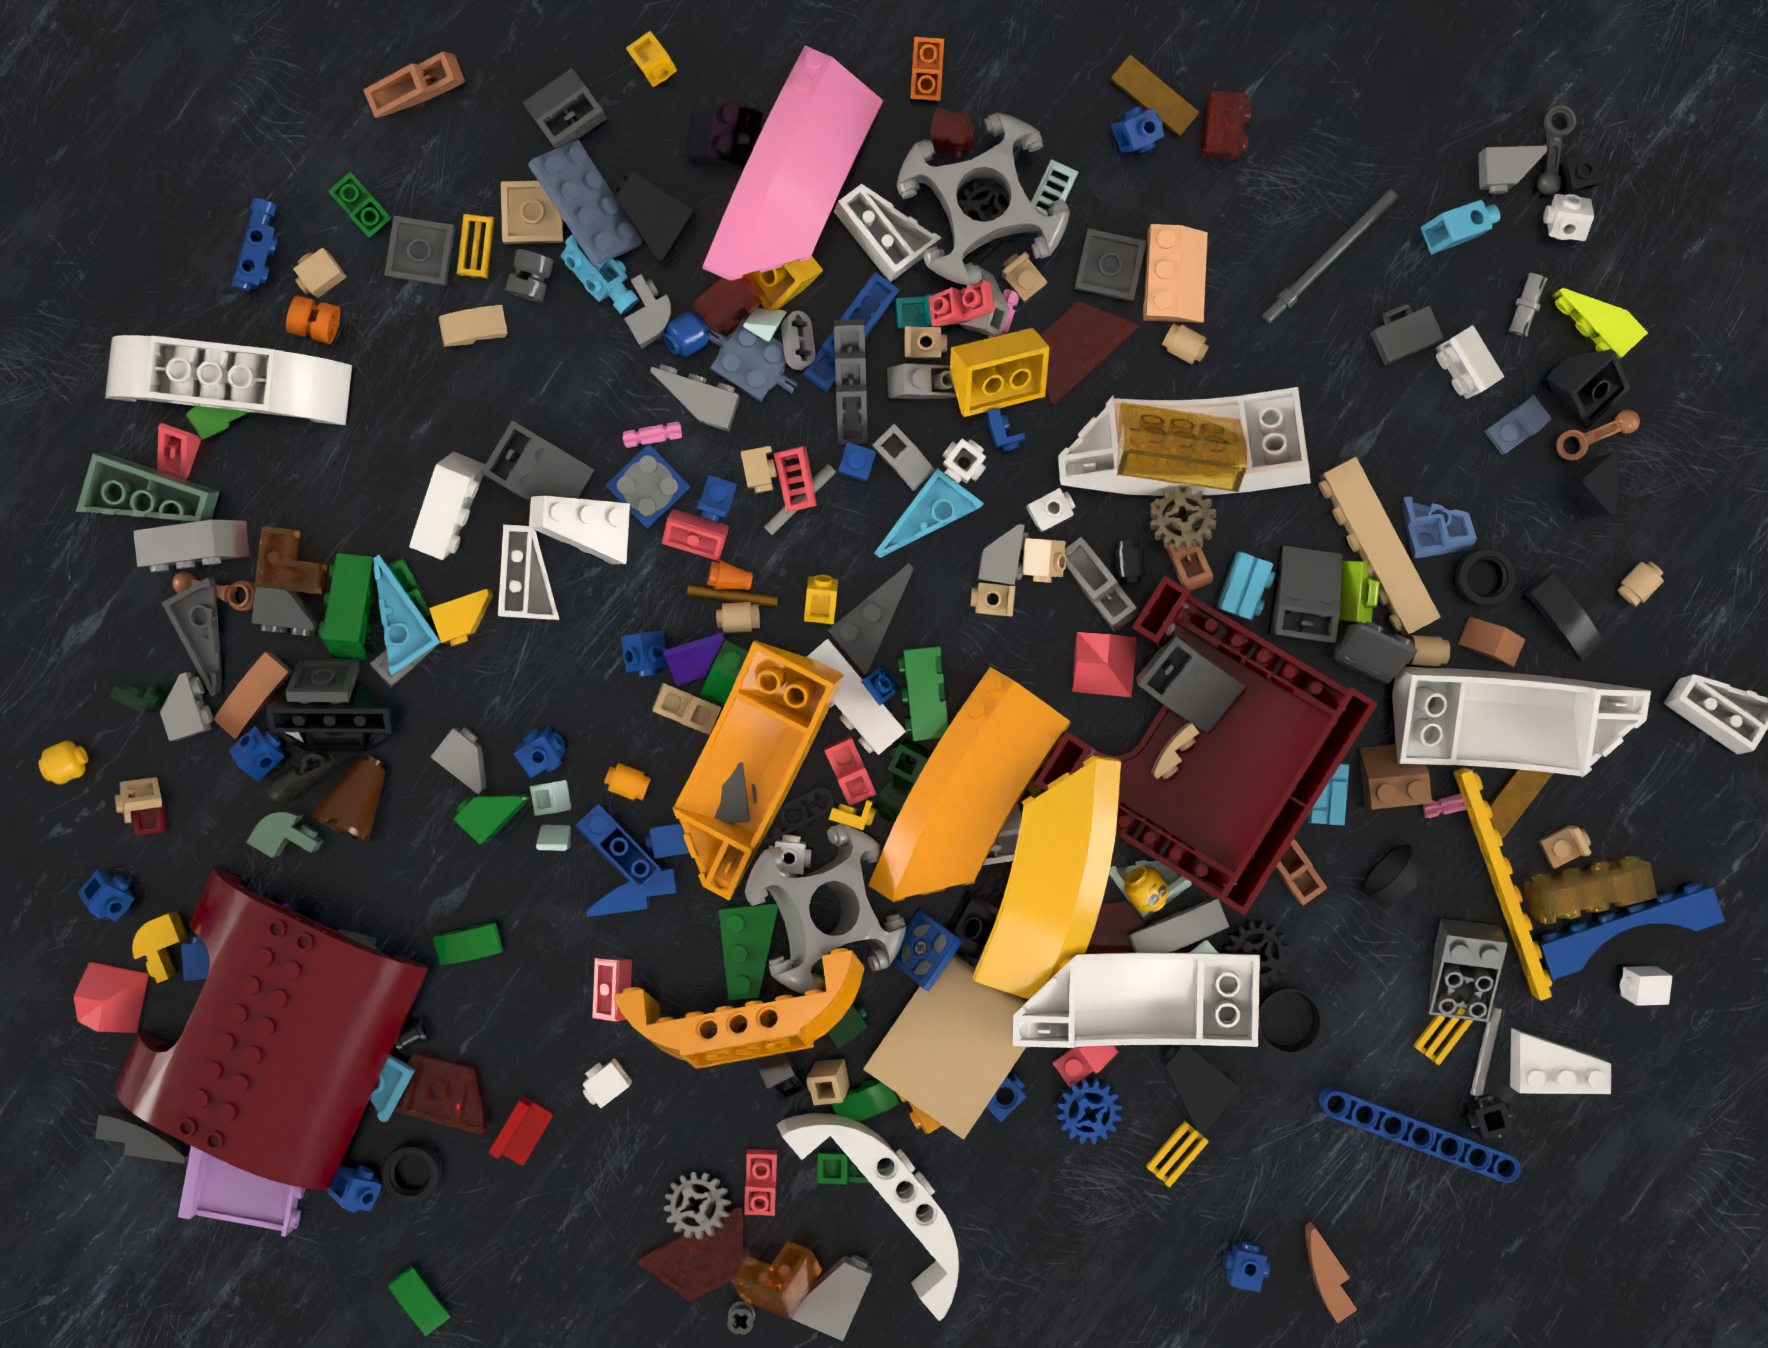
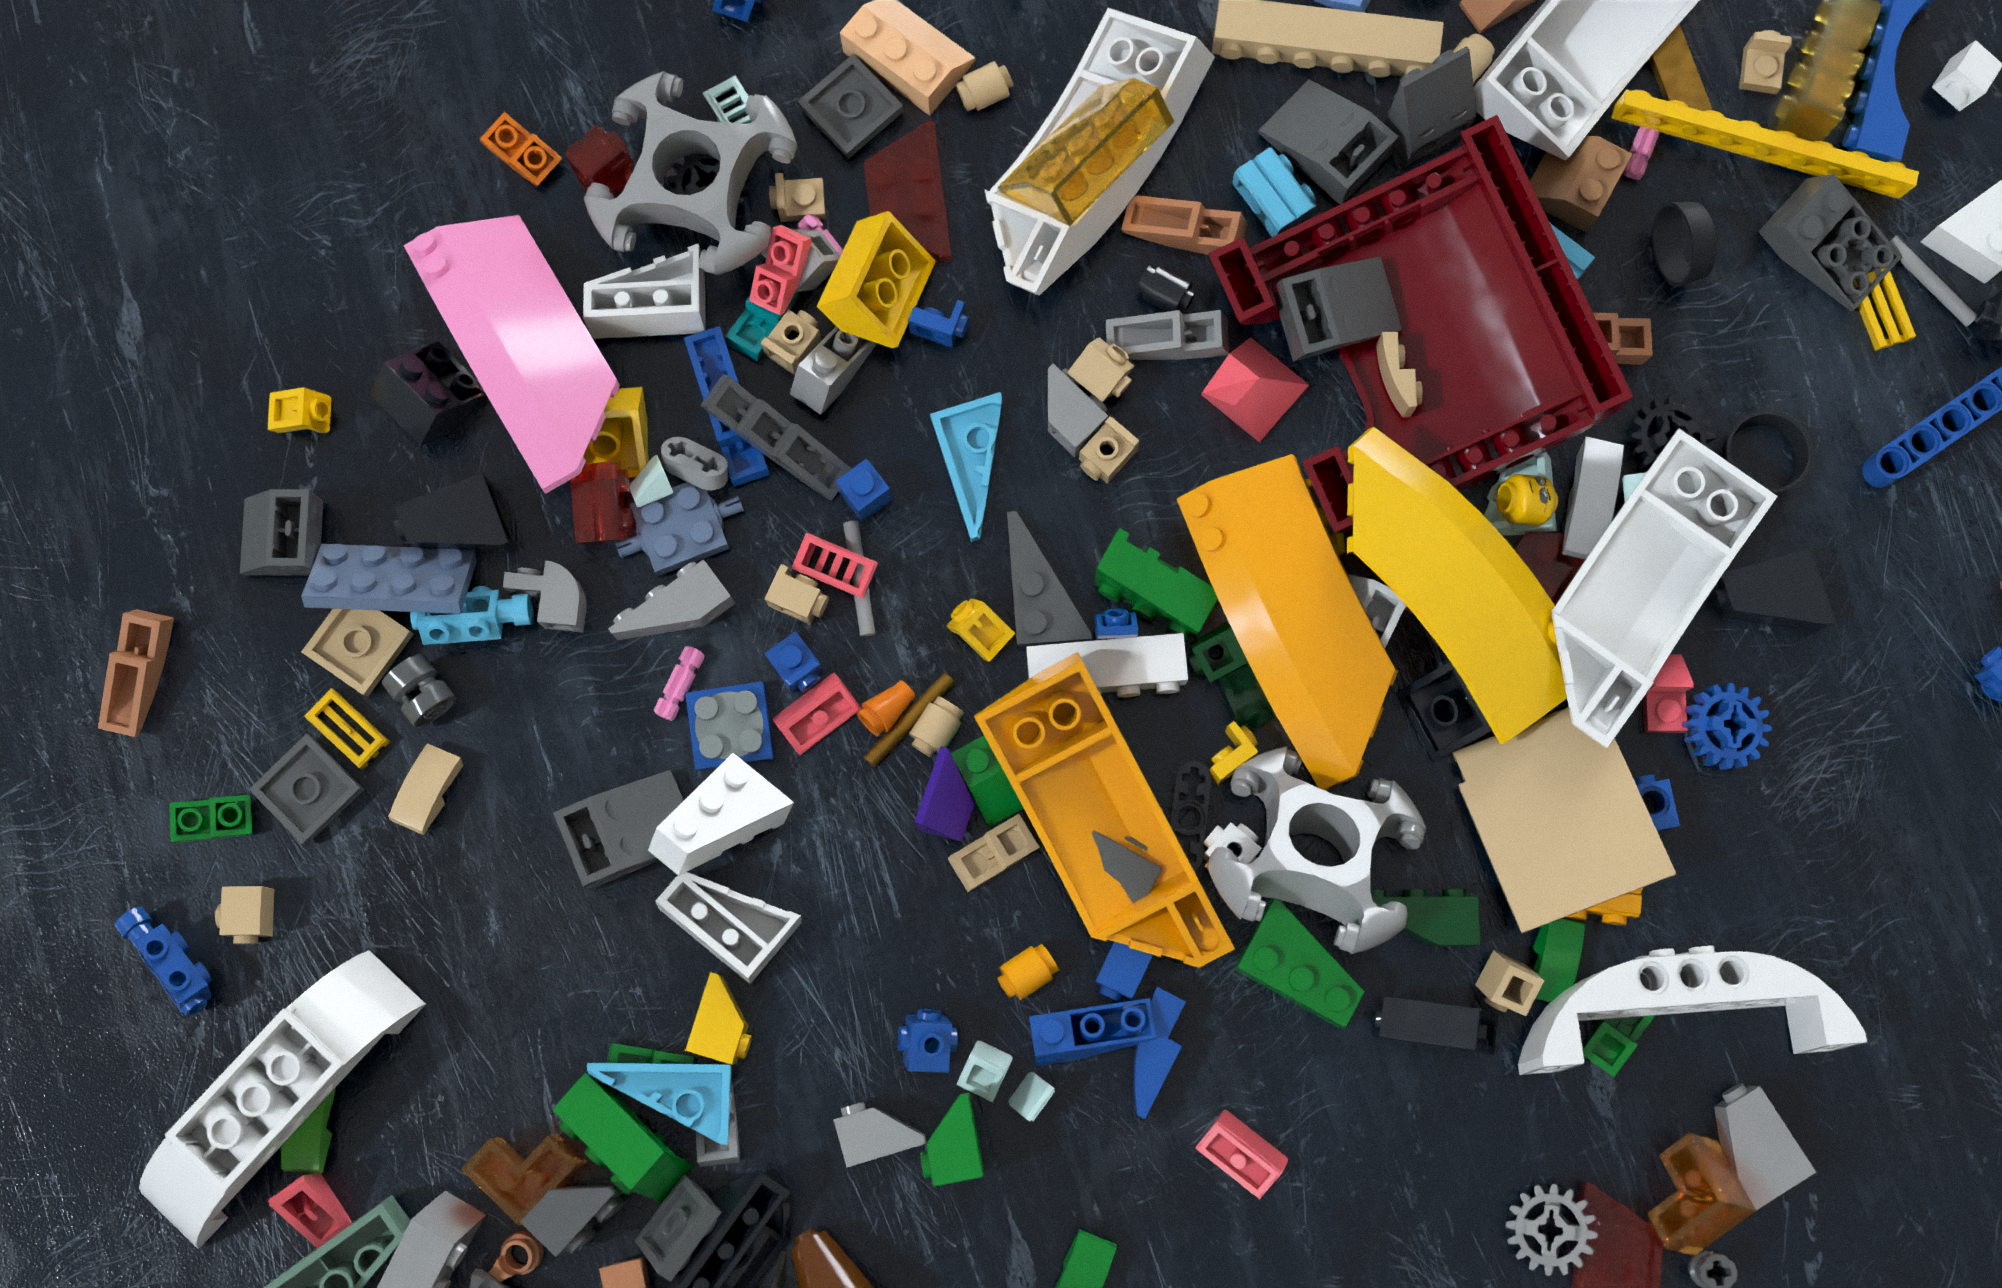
camera: 50 degrees left, 10 degrees down
orange wheel [286,295,341,345] -> none
white wedge [409,452,486,560] -> none
white brick [582,1057,633,1108] -> none
light orange slope [613,948,864,1069] -> none
blue brick [621,631,668,677] -> none
blue head [663,311,710,357] -> none
coral slope [745,1149,777,1216] -> none
coral slope [823,735,877,806] -> none
light grey slope [872,424,936,491] -> none
blue piece [892,909,963,991] -> none
white brick [942,439,986,484] -> none
white brick [1026,488,1075,533] -> none
yellow tile [1146,1120,1209,1187] -> none
dark tan gear [1150,486,1216,552] -> none
lime piece [1339,561,1380,623] -> none

